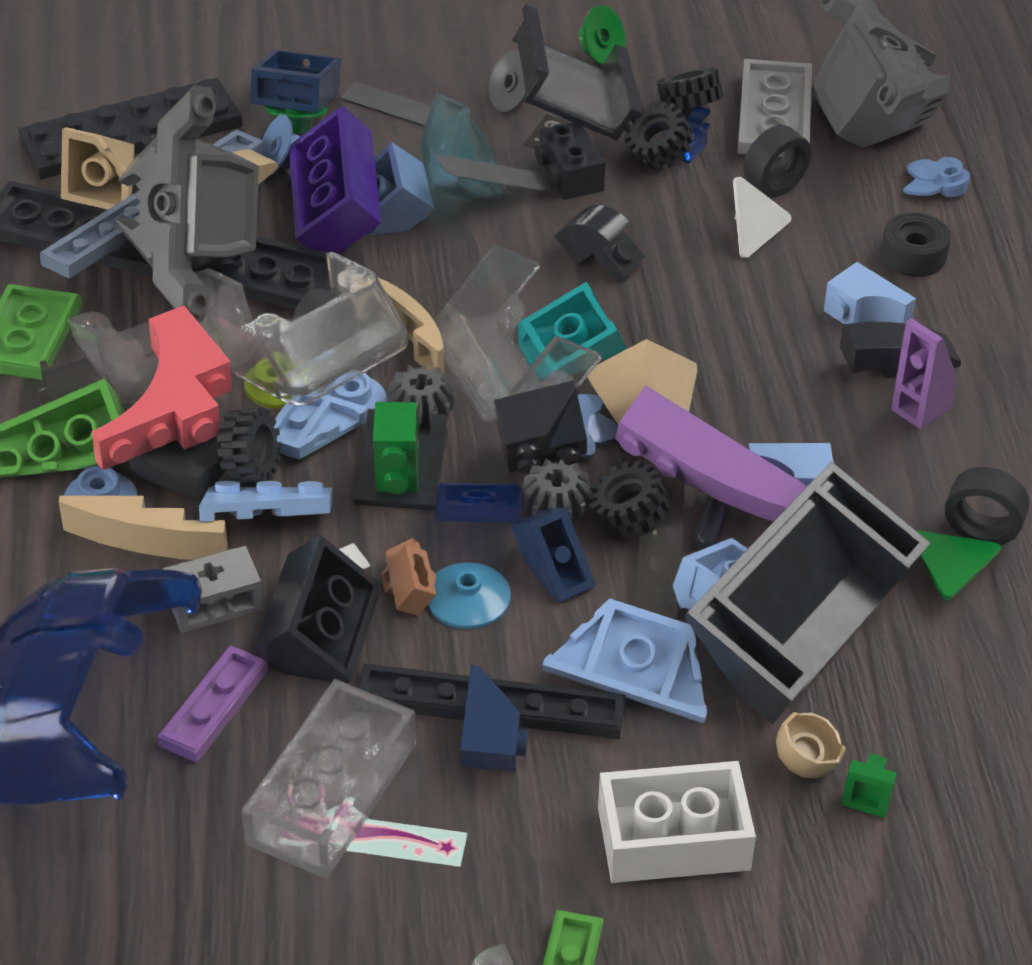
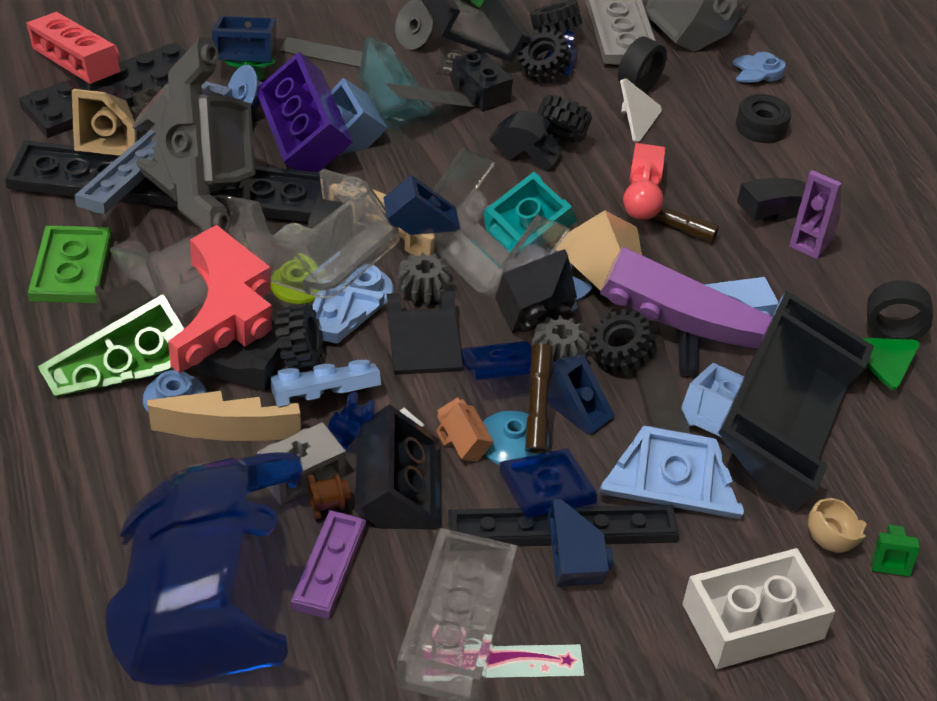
camera: 15 degrees left, 0 degrees up
green brick [373,402,419,494] -> none
light blue arch [824,262,916,324] -> none
none -> coral brick [26,12,121,84]
none -> reddish brown brick [307,473,351,520]
none -> clear blue plate [328,392,375,450]
none -> dark blue slope [383,175,460,235]
none -> clear blue tile [499,449,598,518]
none -> dark brown piece [525,344,553,454]
none -> black tyre [537,95,592,143]
none -> coral beam [623,143,665,220]
none -> dark brown piece [625,207,719,243]

